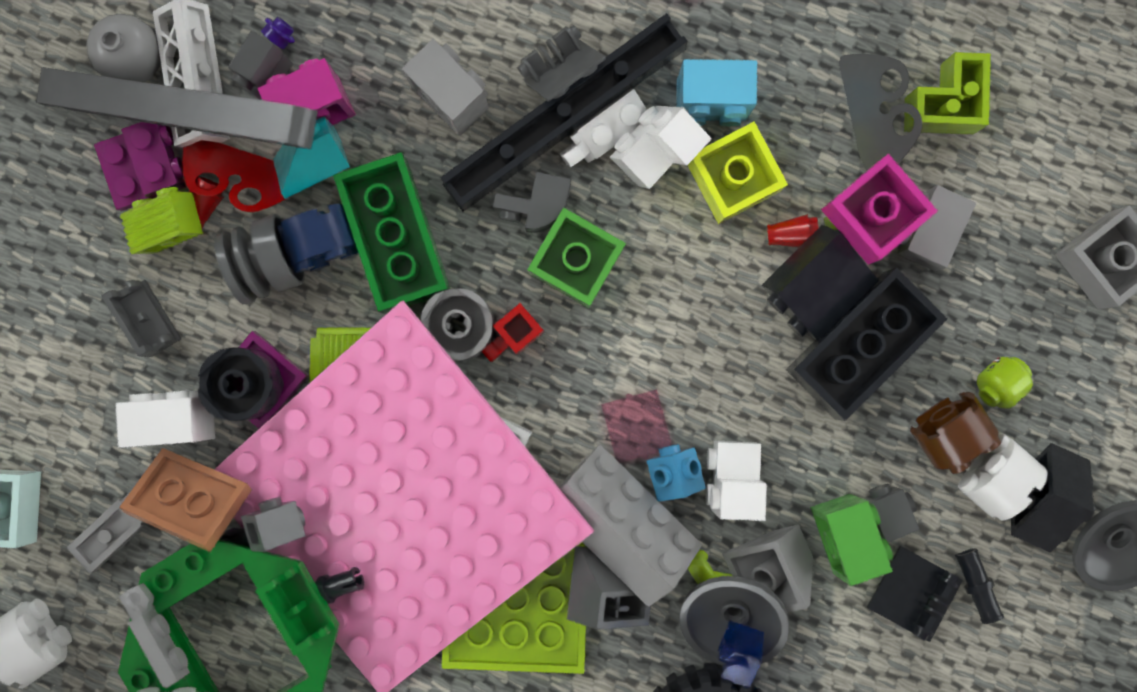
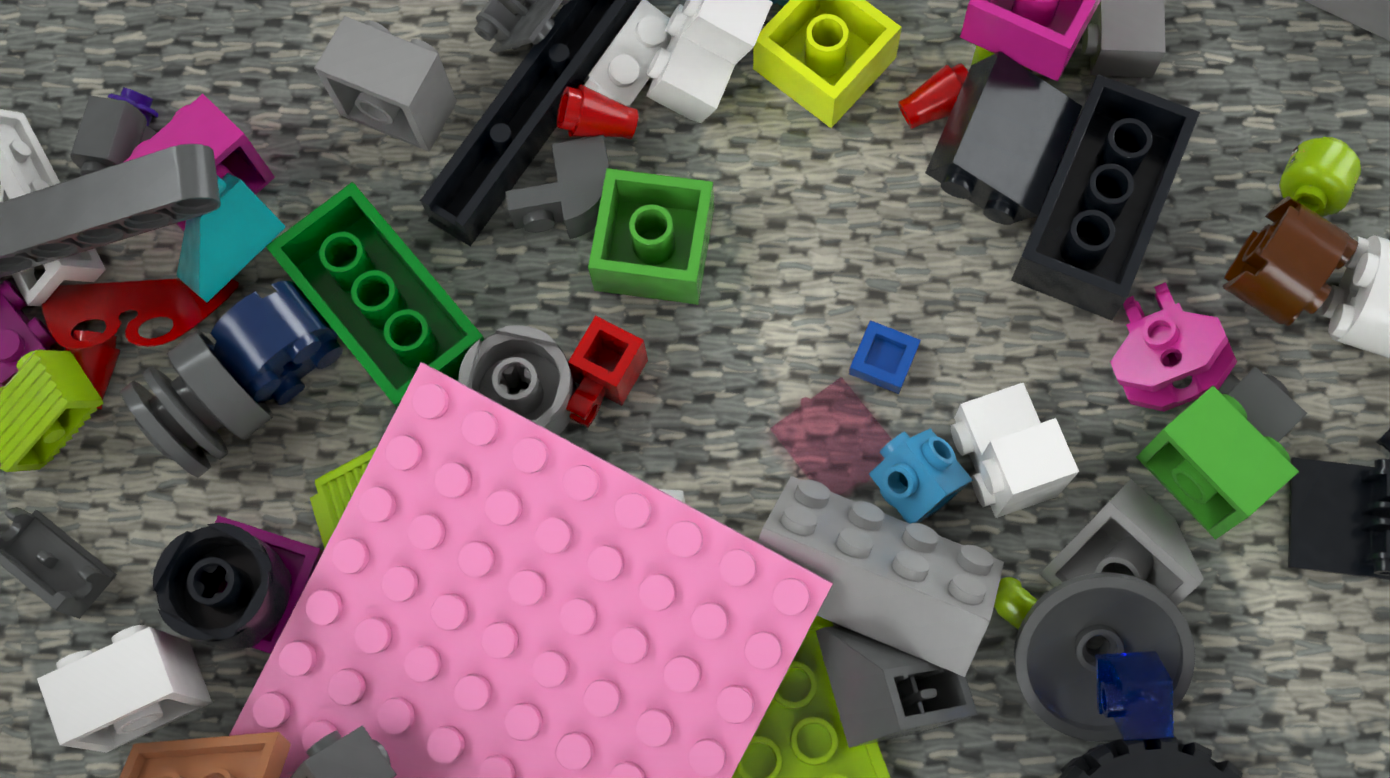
camera: 15 degrees left, 15 degrees down
none -> red cone [557,84,638,140]
none -> blue plate [849,320,921,394]
none -> dark pink hinge [1110,282,1237,412]

